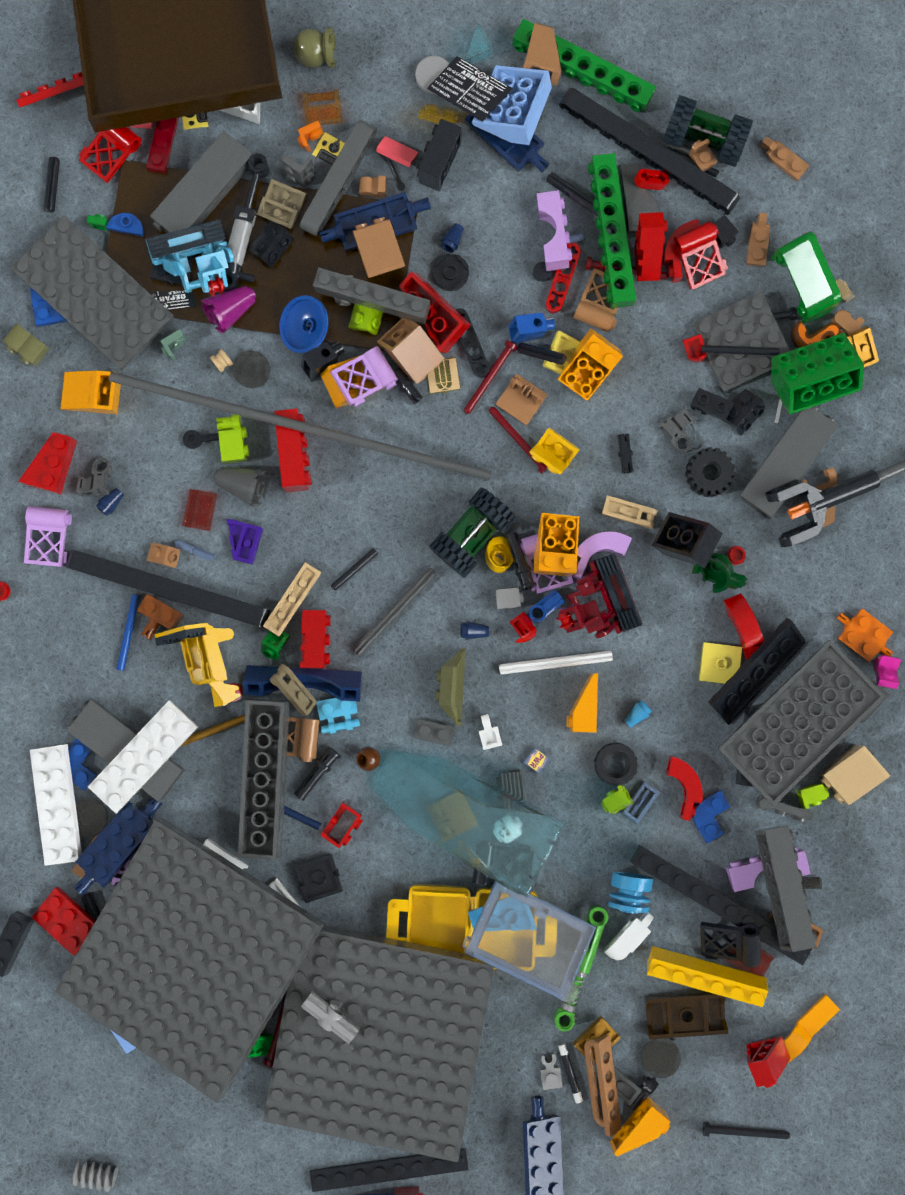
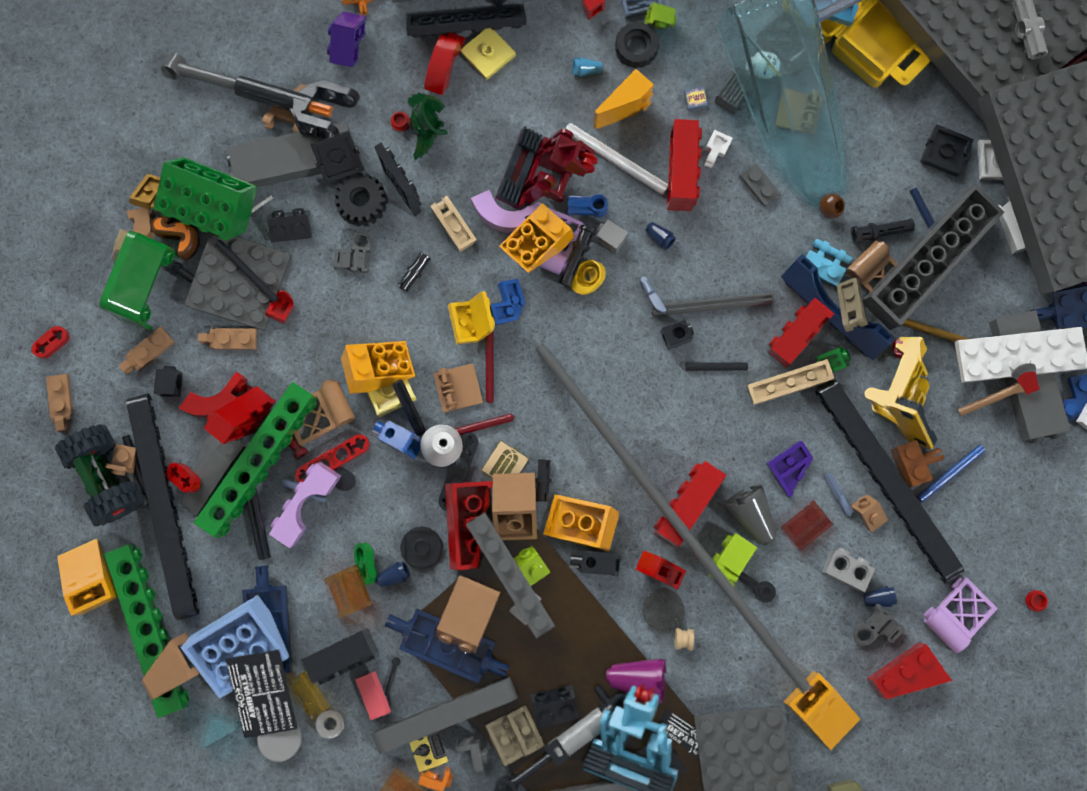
camera: 140 degrees left, 5 degrees down
sand green bracket [161,329,187,360] -> none
blue dish [279,295,328,354] -> none
red window [320,802,363,848] -> none
lavender piece [330,346,398,407] -> none
medium nougat leg [359,176,387,198] -> none
black plate [429,487,517,578] -> none
olive wedge [436,648,466,726] -> none
red plate [510,612,536,643] -> none
black brick [651,512,723,568] -> none
red piece [674,221,728,290] -> none
black plate [690,388,734,421] -> none
none -> red beam [31,326,70,359]
none -> light orange slope [57,538,118,616]
none -> medium nougat hinge [198,328,257,350]
none -> black plate [310,130,365,183]
none -> light grey piece [316,710,345,739]
none -> clear orange plate [324,565,372,619]
none -> dark purple brick [327,11,366,67]
none -> green plate [354,543,377,586]
none -> black plate [374,143,422,216]
none -> white cone [420,425,462,467]
none -> blue plate [490,278,525,326]
none -> red slope [635,550,686,590]
none -> sand blue piece [639,277,666,314]
none -> black brick [660,319,694,350]
none -> red brick [667,119,702,212]
none -> light grey brick [821,548,875,592]
none -> piece [958,363,1040,416]

